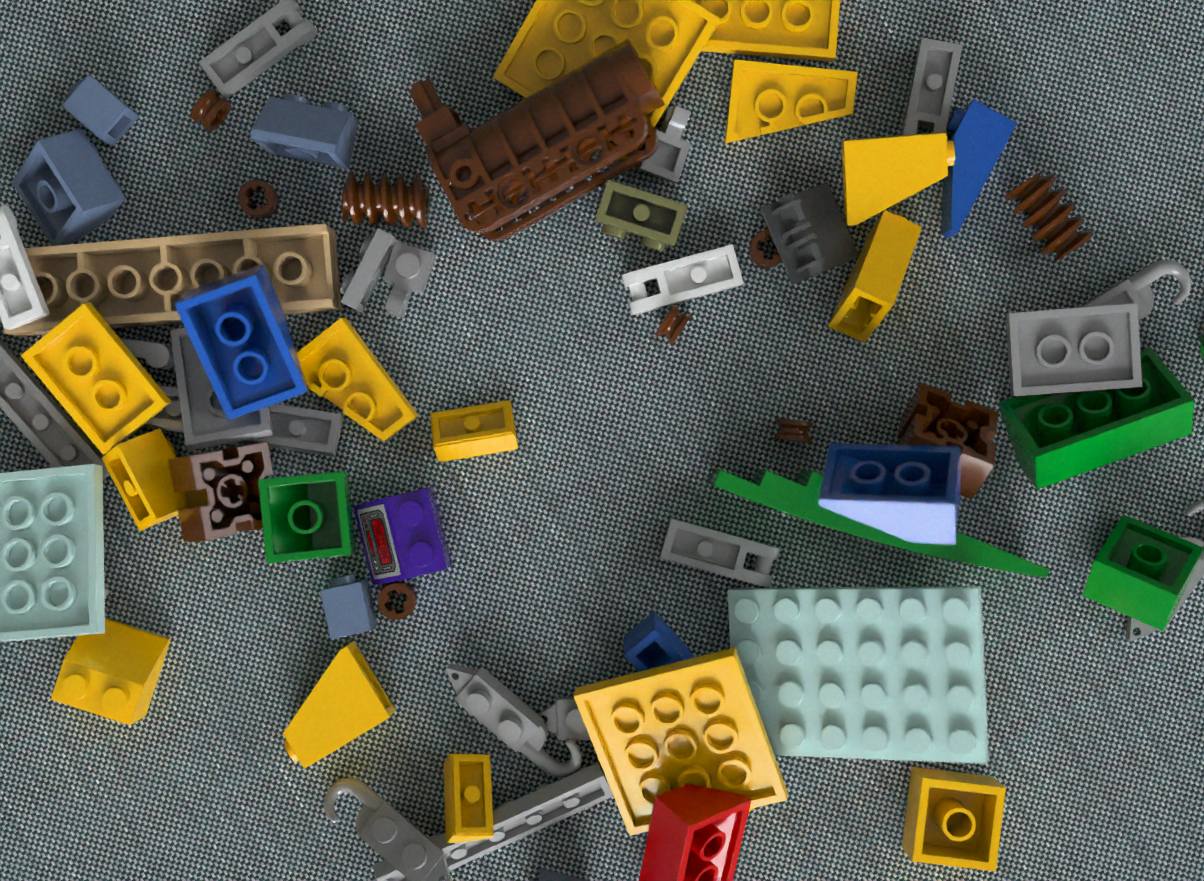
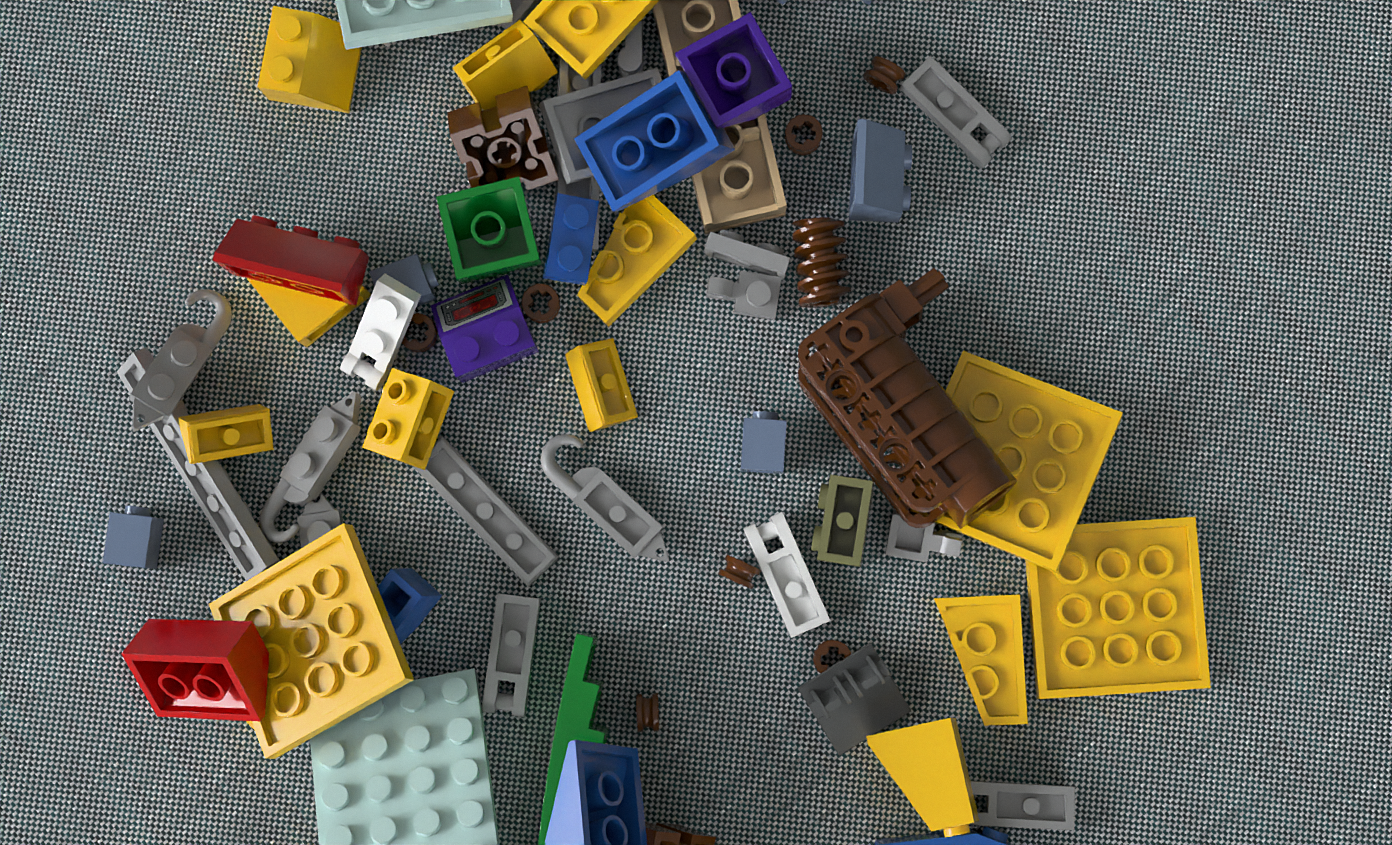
camera: 85 degrees right, 5 degrees down
yellow slope [828,210,922,343] -> none
none -> red slope [212,215,369,306]
none -> white plate [340,274,421,391]
none -> yellow brick [362,368,454,470]
none -> light grey tile [413,436,560,587]
none -> reddish brown bush [522,284,560,324]
none -> light grey plate [540,434,669,562]
none -> blue plate [543,193,599,286]
none -> dark purple slope [675,12,793,129]
none -> sand blue brick [740,411,787,474]

